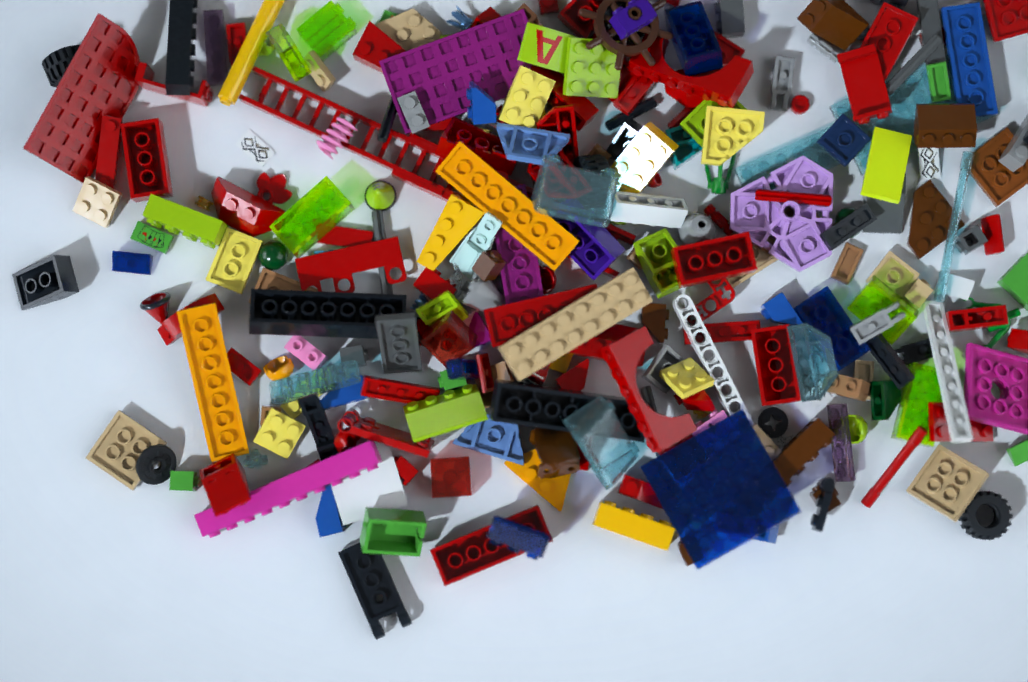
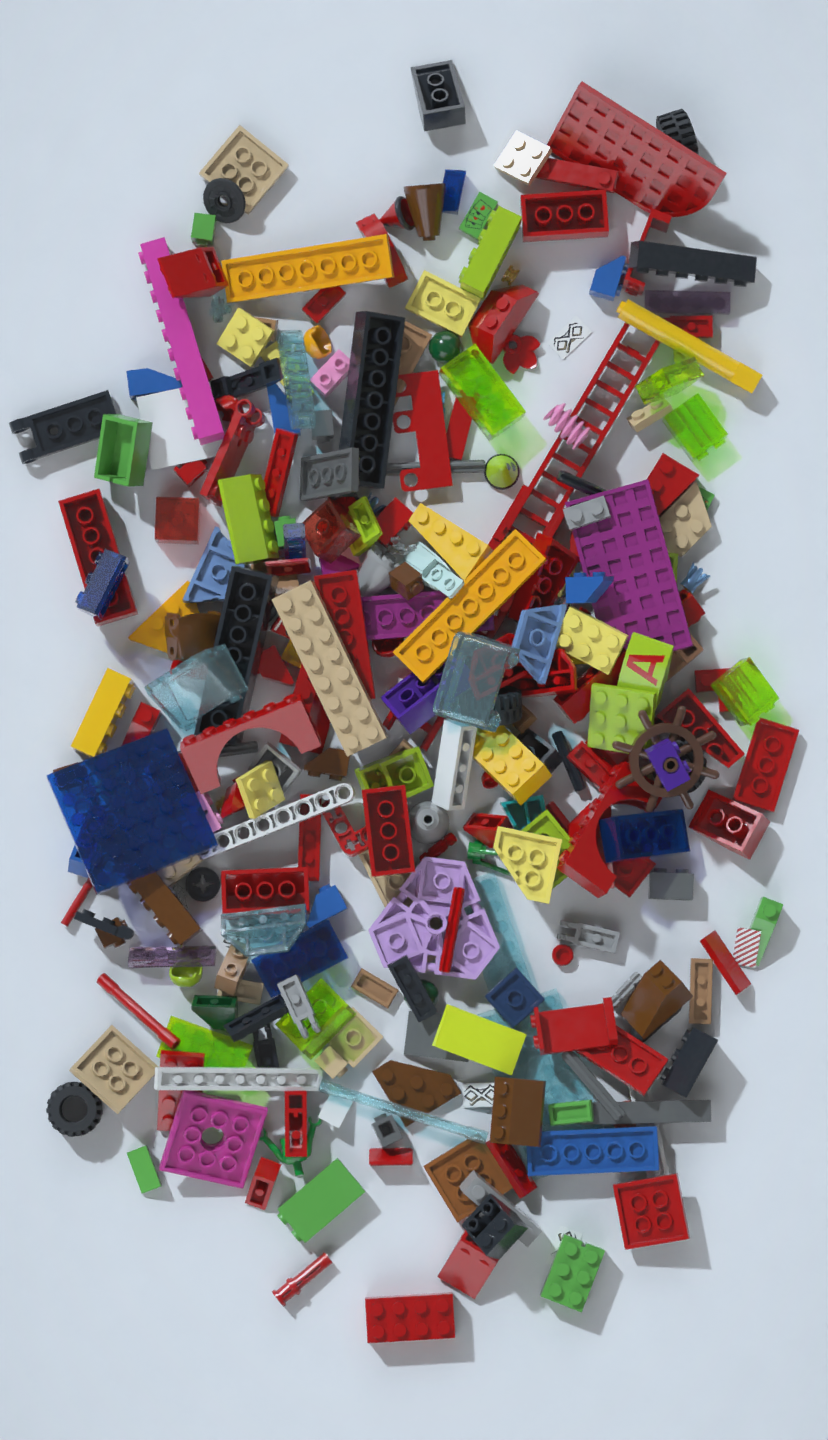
camera: 95 degrees right, 0 degrees up
none -> red bar [61,855,108,927]
none -> reddish brown cone [404,183,446,241]
none -> red slope [463,813,514,848]
none -> red plate [486,1140,537,1199]
none -> blue slope [589,256,629,301]

